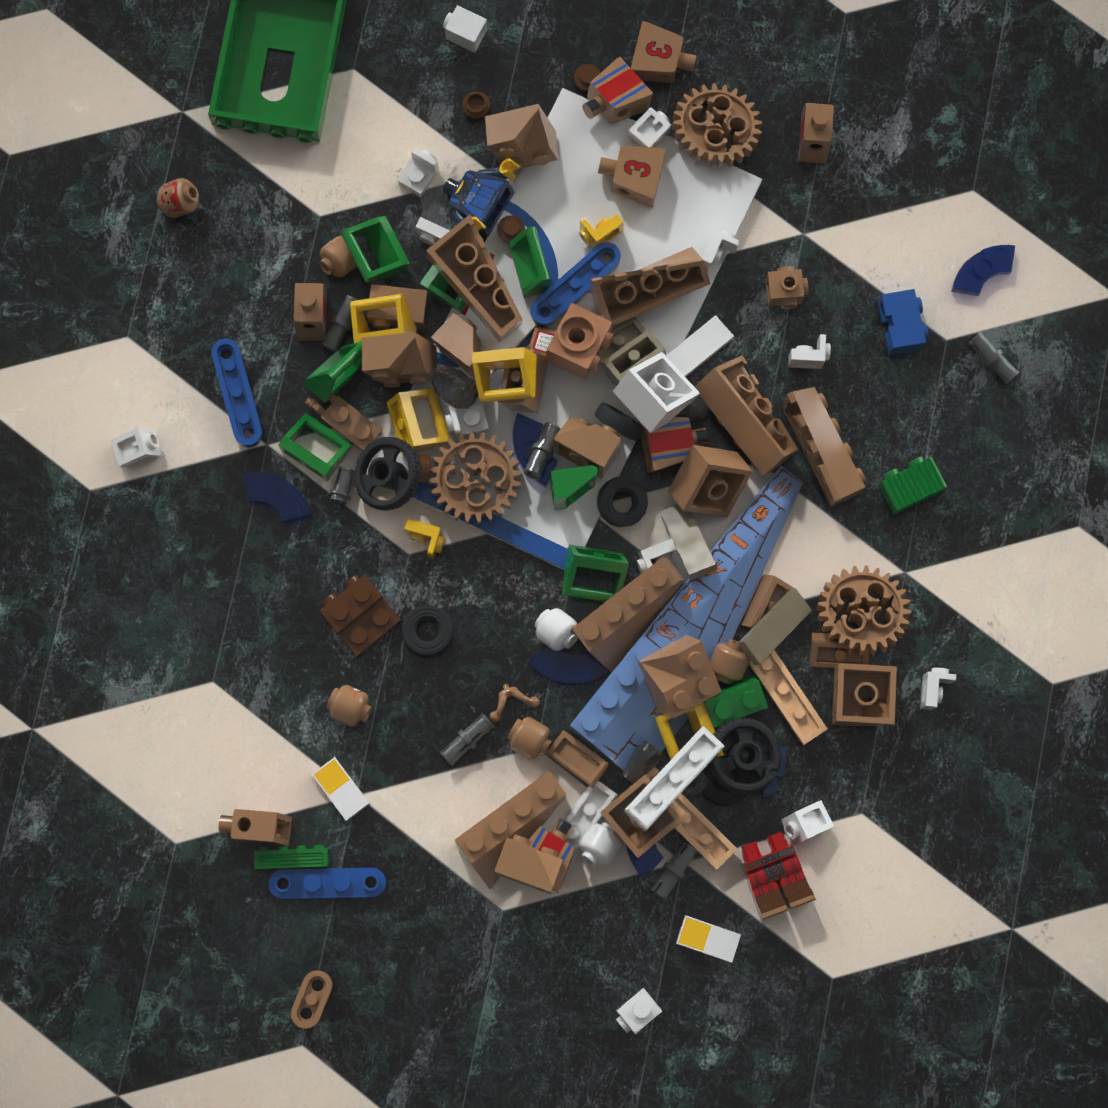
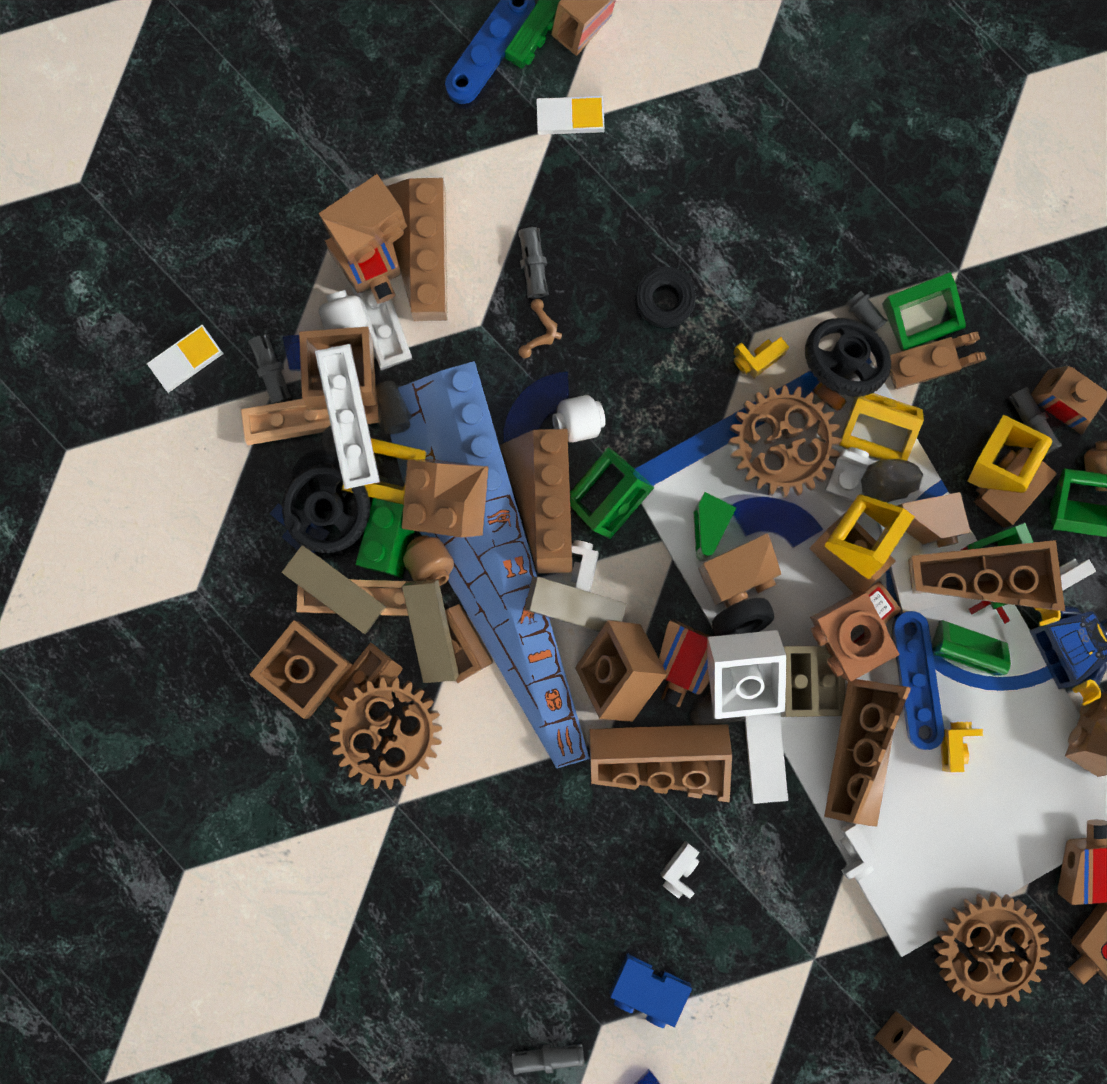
camera: 130 degrees right, 5 degrees up
white bracket [111,428,161,467] -> none
blue plate [211,338,263,448] -> none
clear blue tile [243,472,312,523] -> none
green tile [304,341,362,403] -> none
reddish brown plate [320,574,402,658] -> none
medium nougat head [327,685,372,727] -> none
medium nougat slope [362,332,437,388] -> none
reddish brown plate [497,215,525,243] -> none
medium nougat head [507,717,552,760] -> none
dark grey pin [524,422,560,480] -> none
medium nougat tile [546,730,610,788] -> none
black tyre [597,476,648,527] -> none
medium nougat torso [598,146,666,207] -> none
white bracket [616,988,662,1034] -> none
white bracket [628,107,671,148] -> none
hips [741,832,816,920] -> none
medium nougat brick [765,266,808,309] -> none
medium nougat wedge [781,387,866,507] -> none
white bracket [781,800,834,846] -> none
green brick [878,456,947,516] -> none
white bracket [920,668,956,710] -> none
none -> dark tan tile [281,546,386,634]

